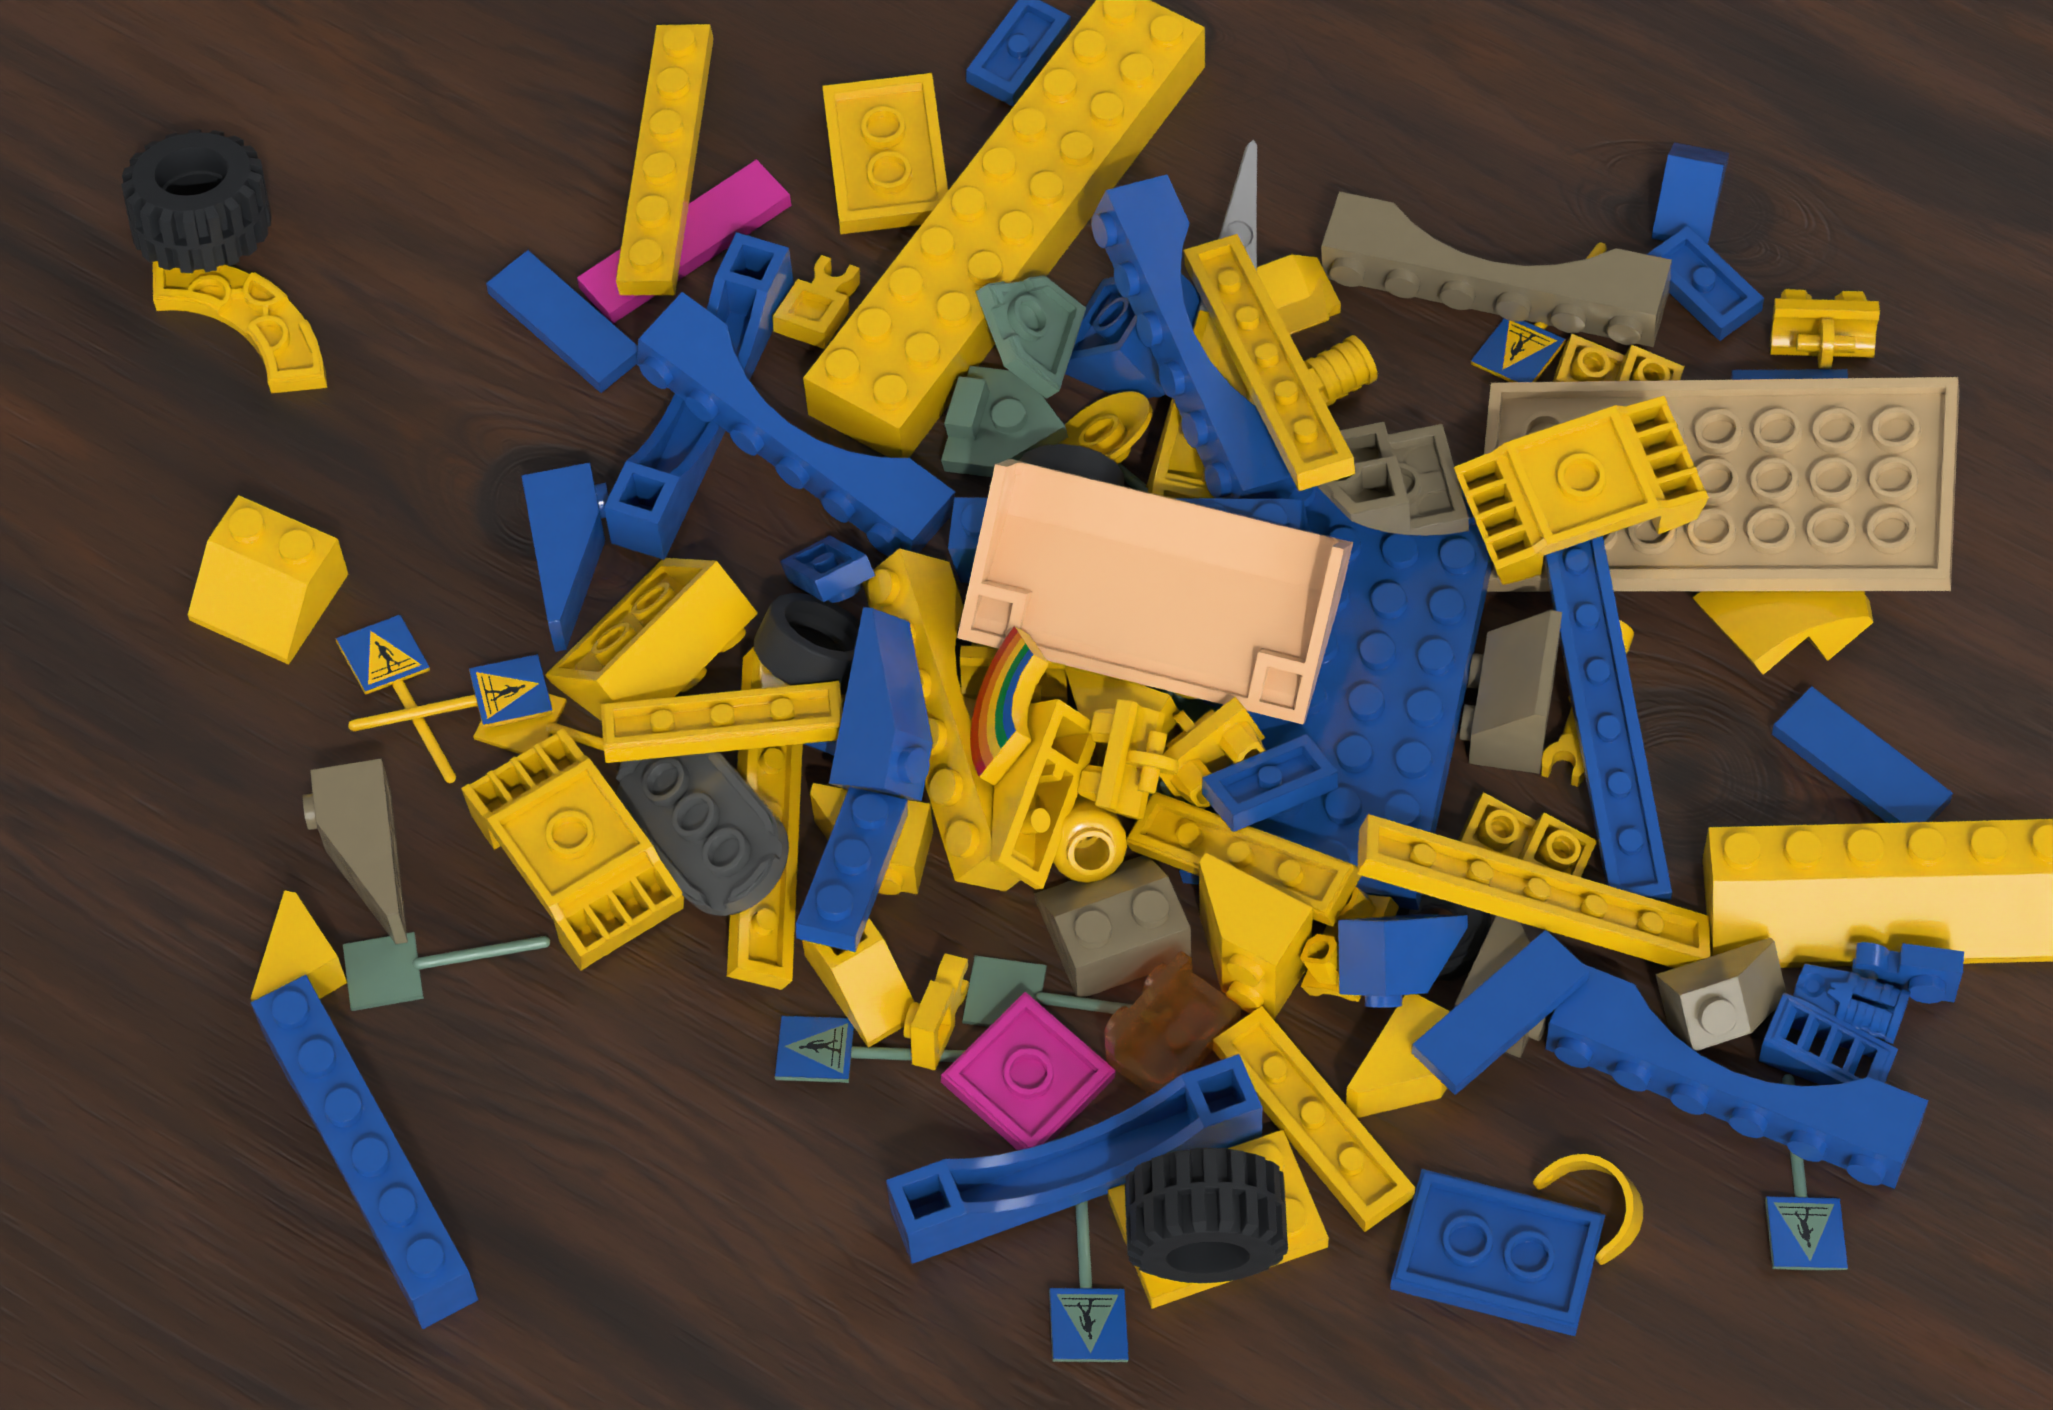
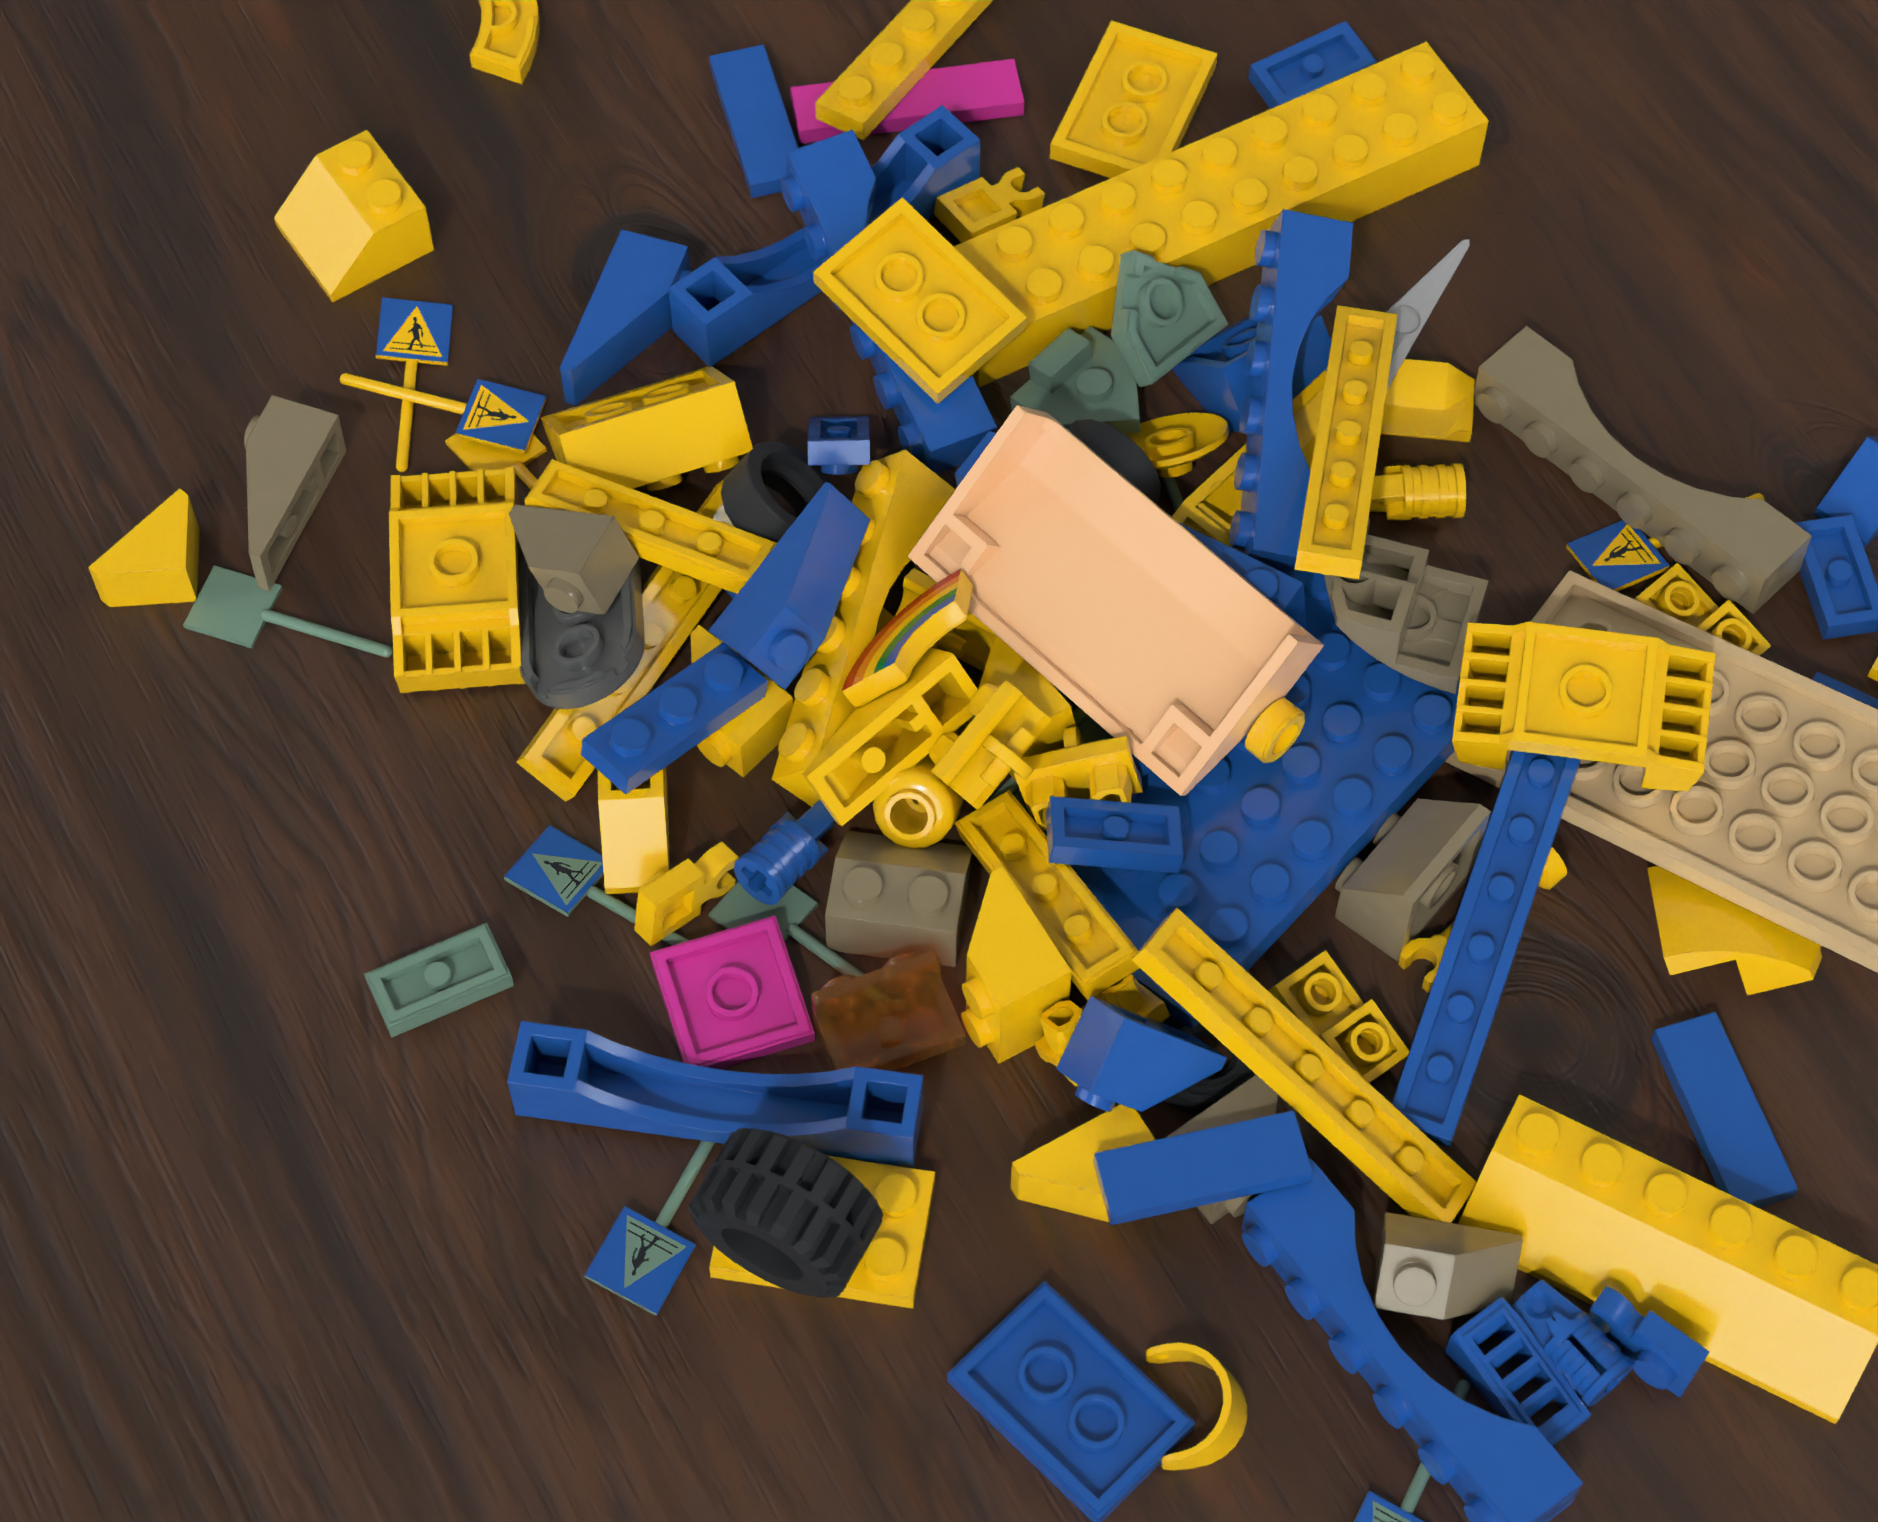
camera: 25 degrees right, 0 degrees up
blue arch [251,975,479,1329] -> none
yellow plate [1213,1006,1415,1232] -> none
none -> sand green plate [364,923,514,1038]
none -> dark tan slope [509,504,639,615]
none -> blue hinge [734,799,835,905]
none -> yellow plate [813,197,1027,404]
none -> yellow tile [1245,698,1305,763]

